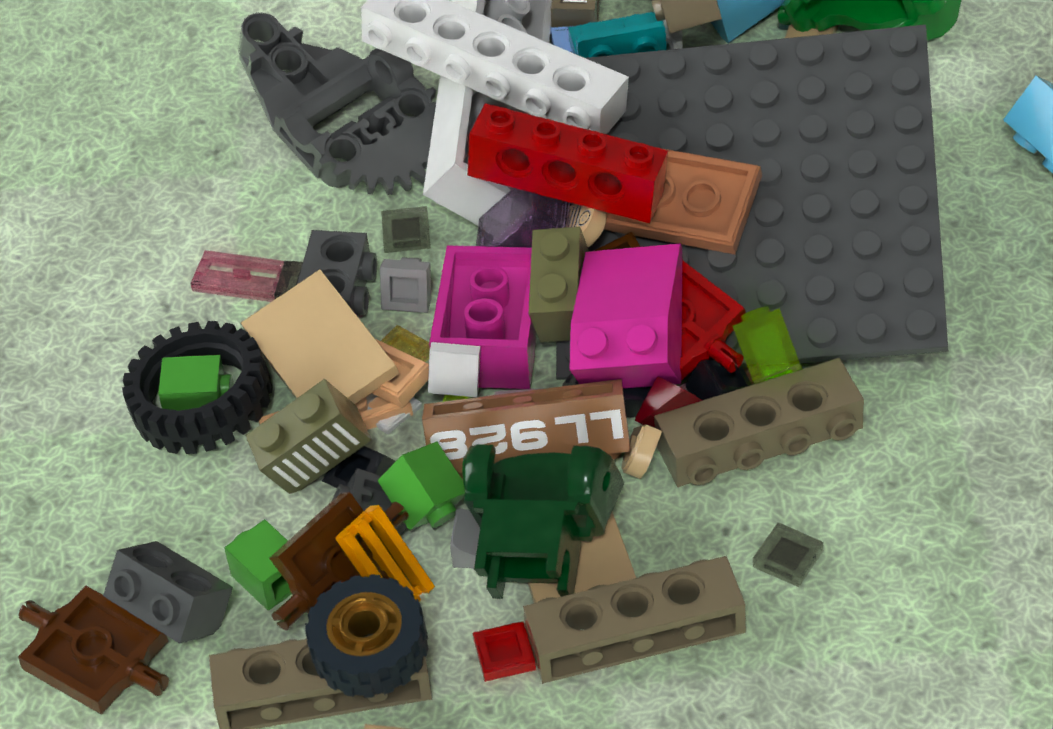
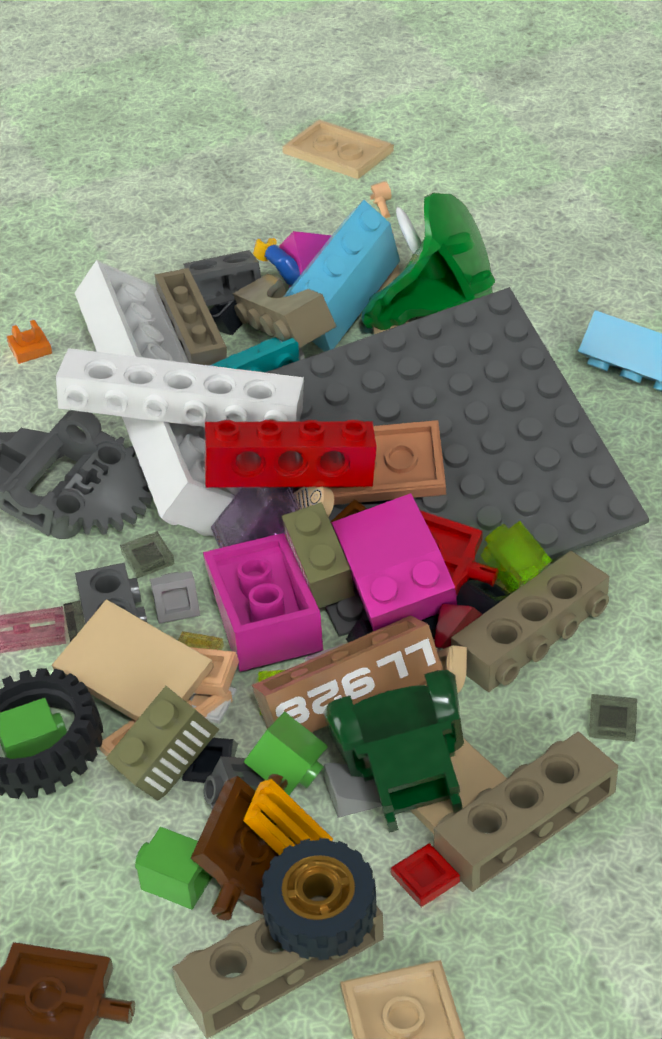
camera: 25 degrees left, 5 degrees down
dark grey brick [103,541,233,644] -> none
white tile [428,342,481,397] -> none

